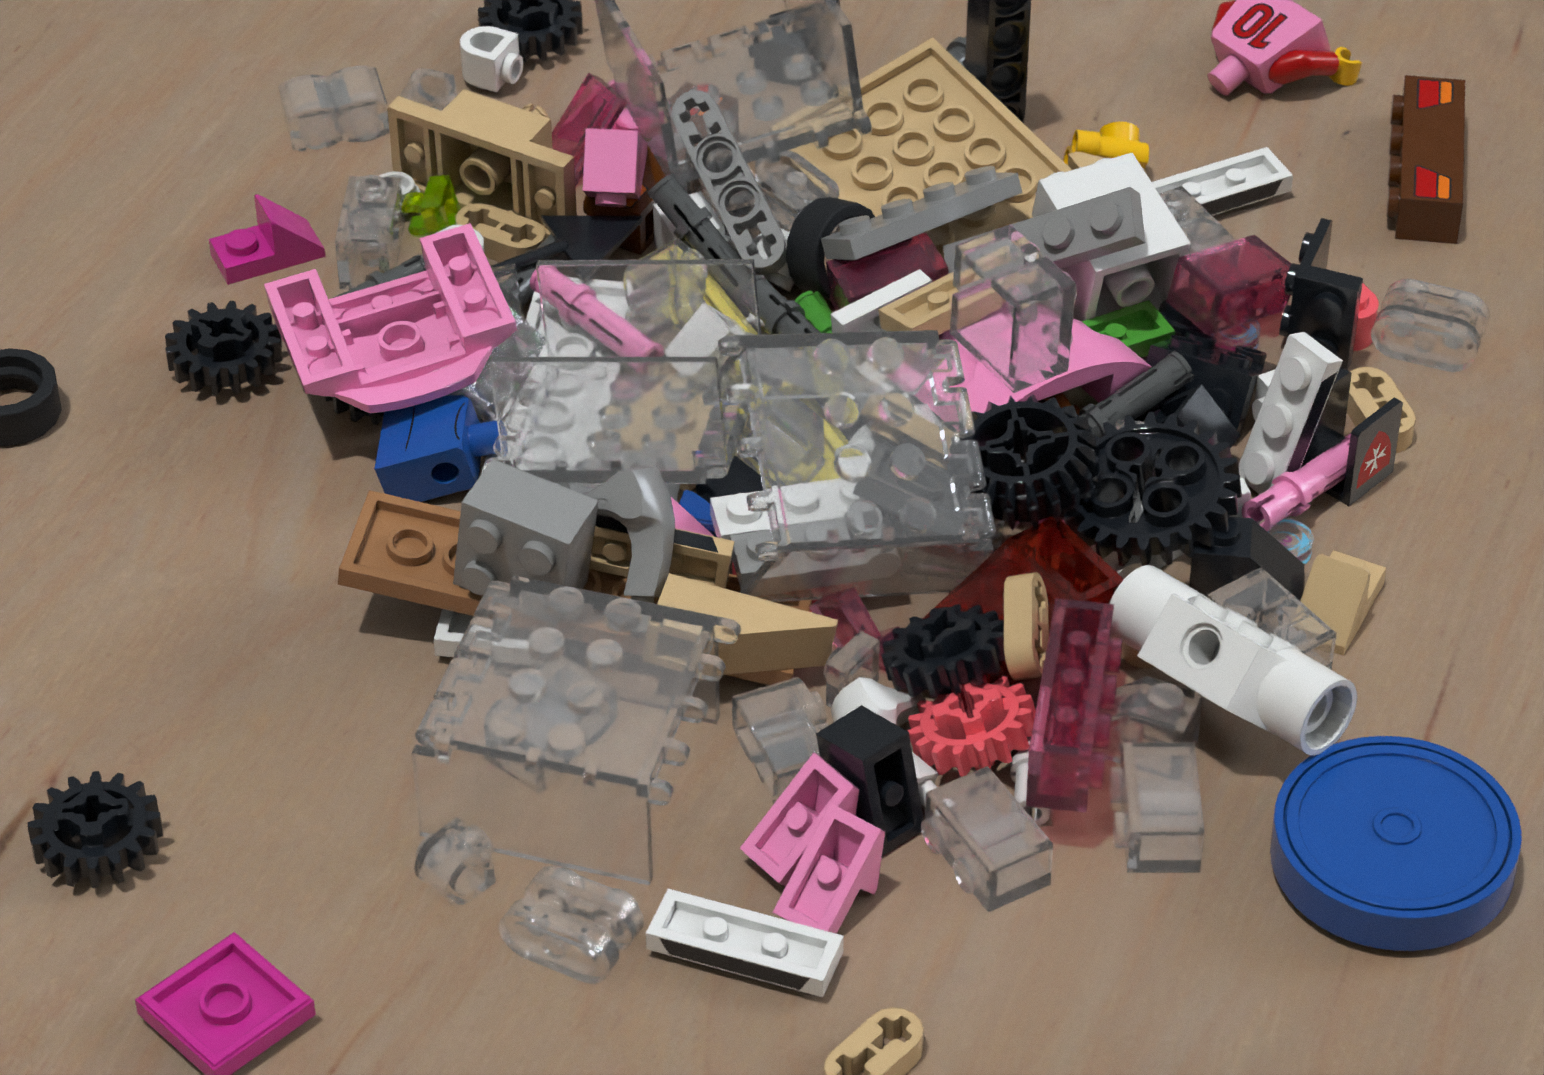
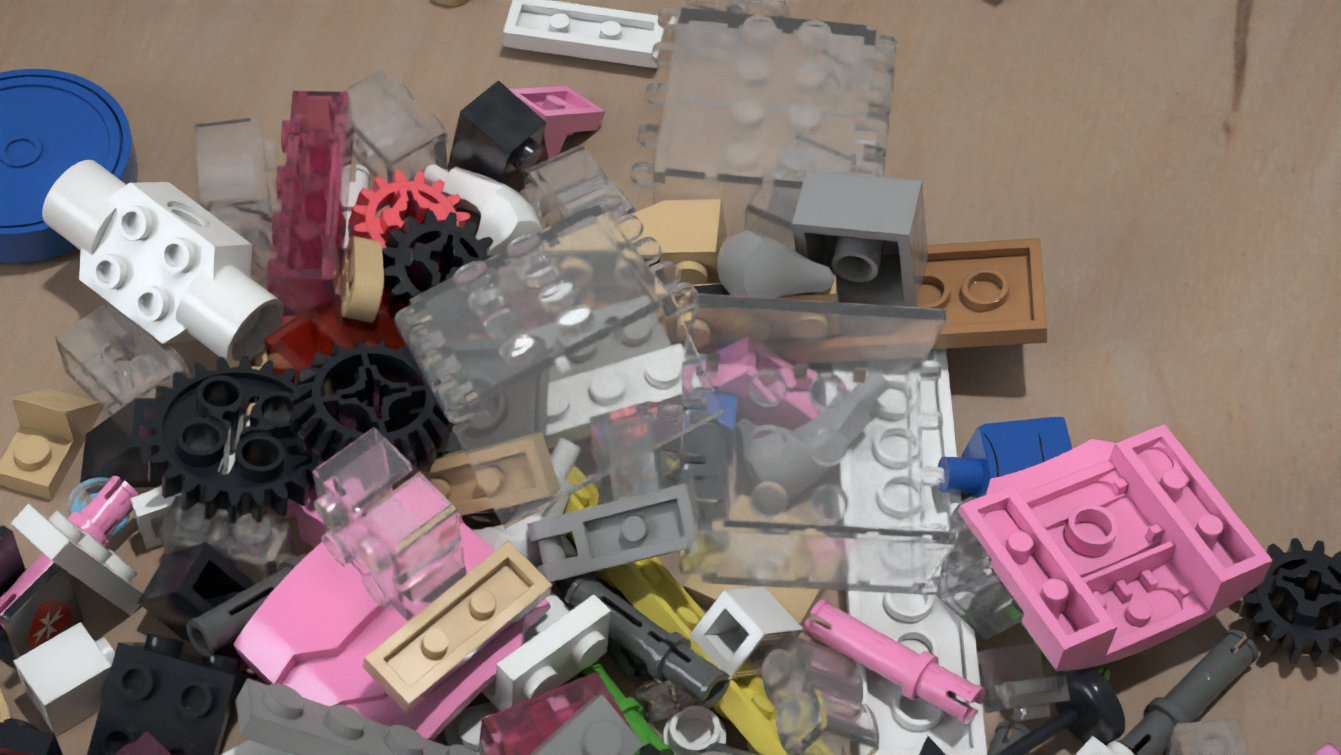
camera: 170 degrees right, 10 degrees up
black gear [27,771,163,888] -> none
bright pink slope [773,803,885,934] -> none

